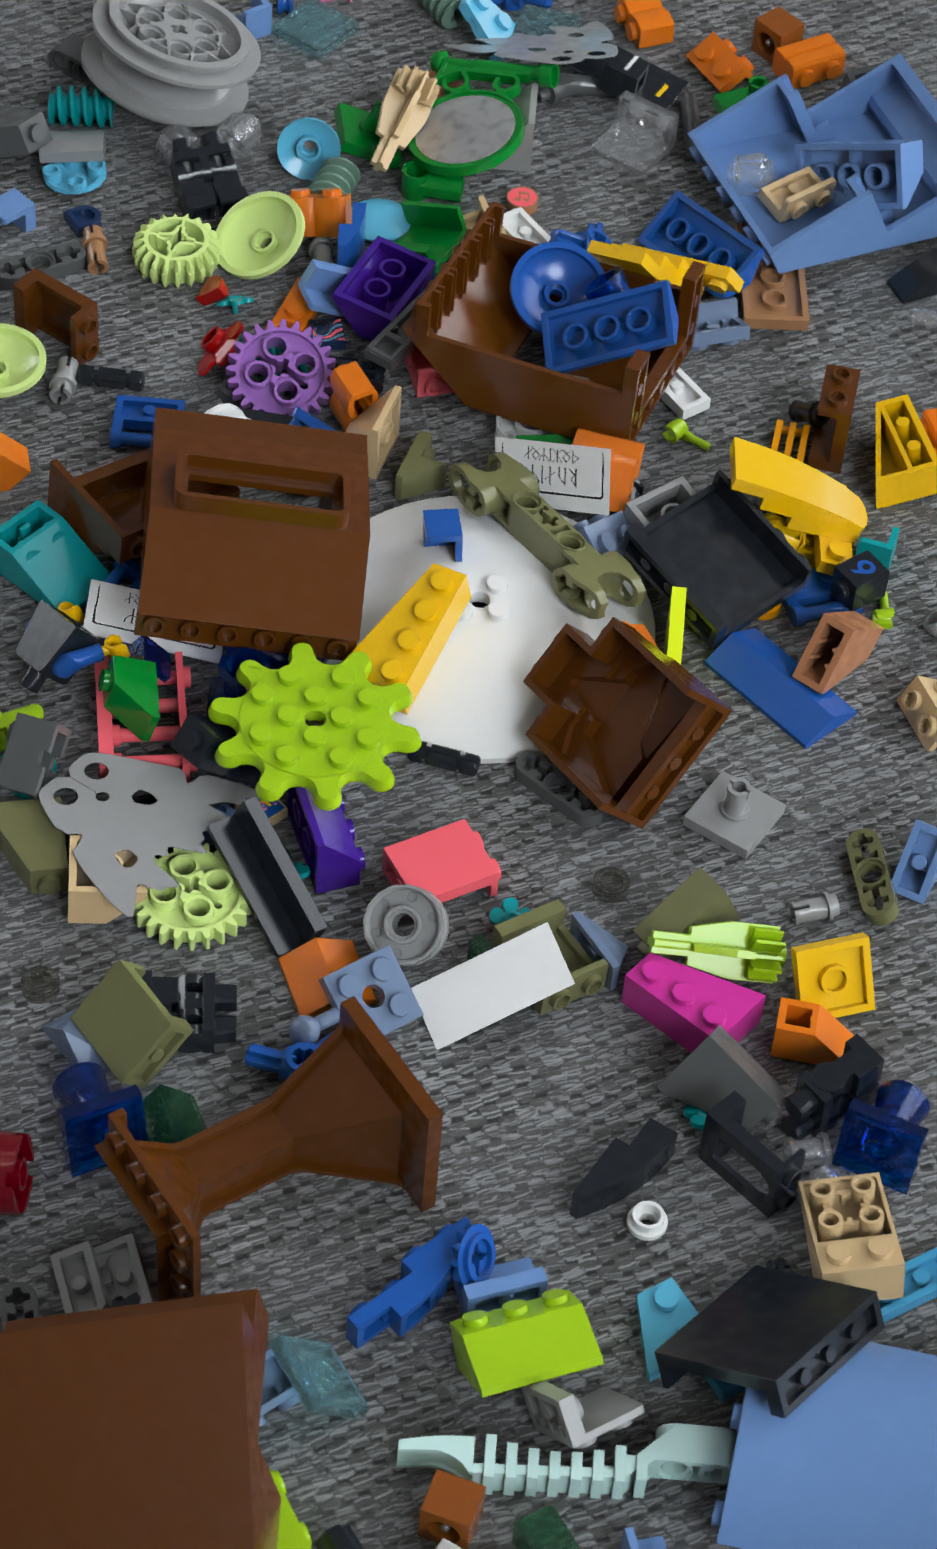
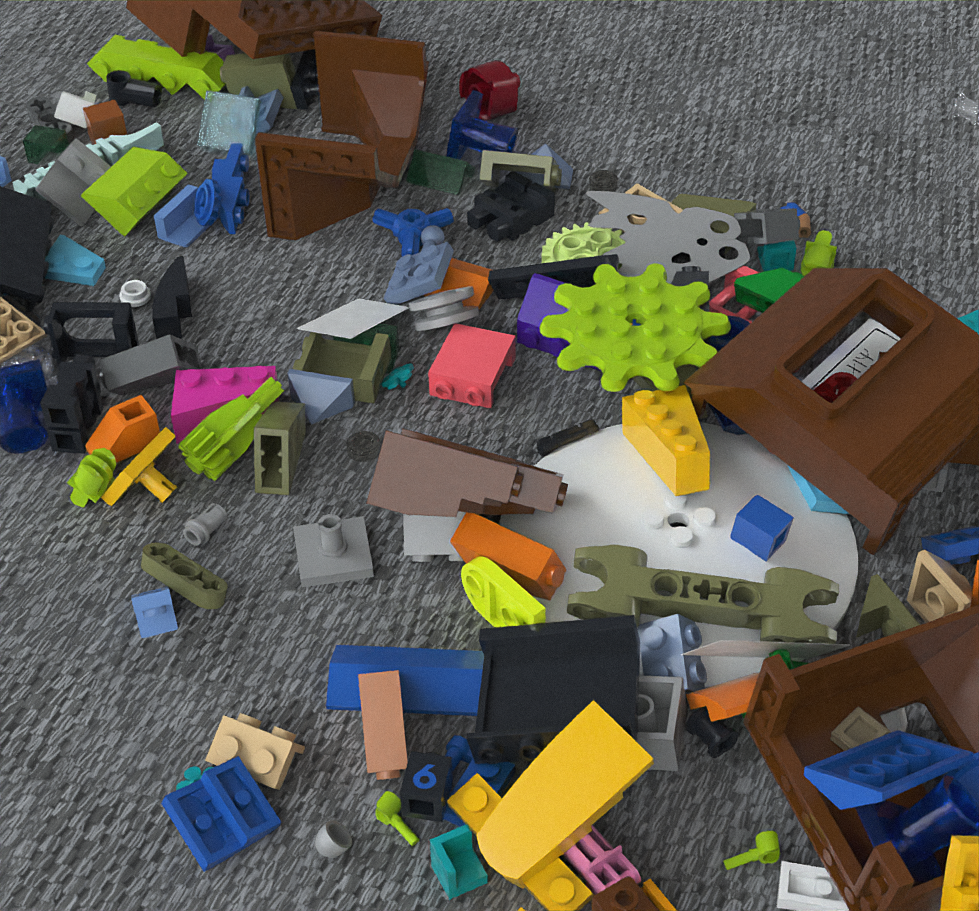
camera: 140 degrees right, 5 degrees down
none -> lime arm [67,448,116,508]

